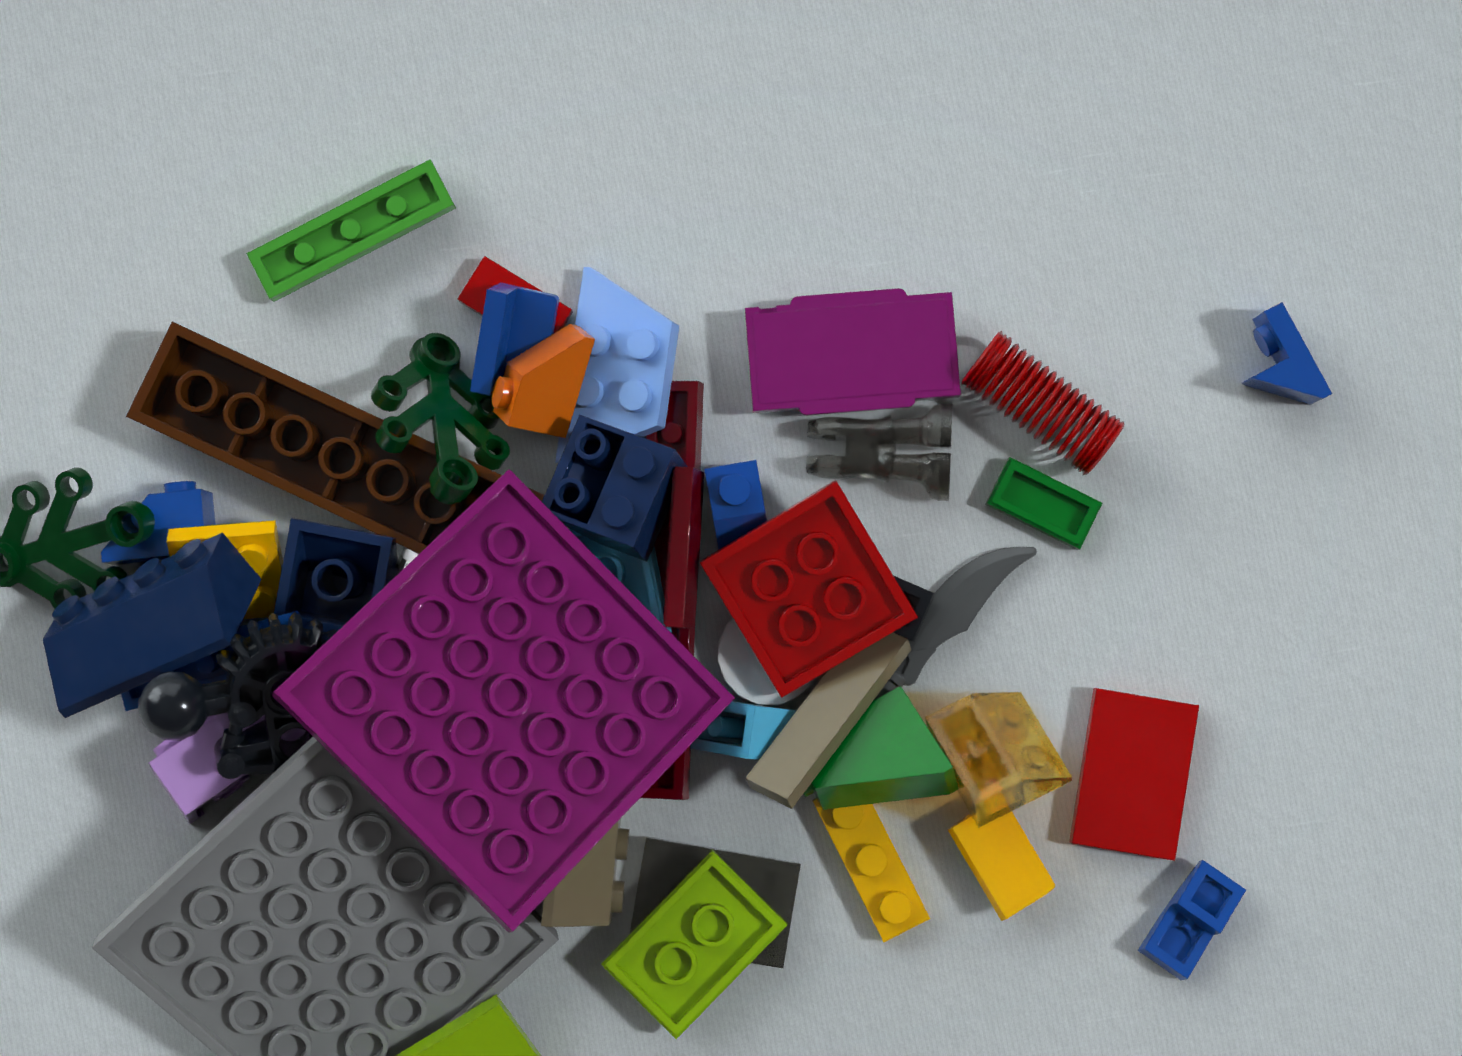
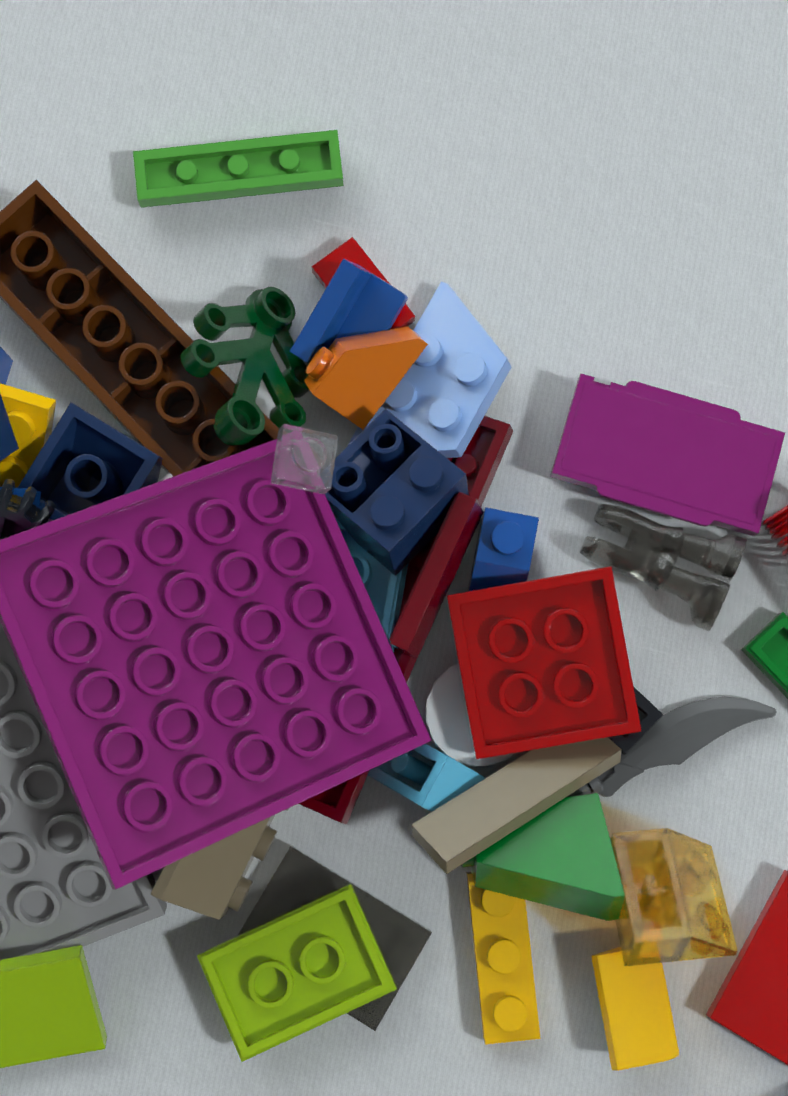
camera: 20 degrees right, 5 degrees down
none -> clear plate [271,424,338,494]

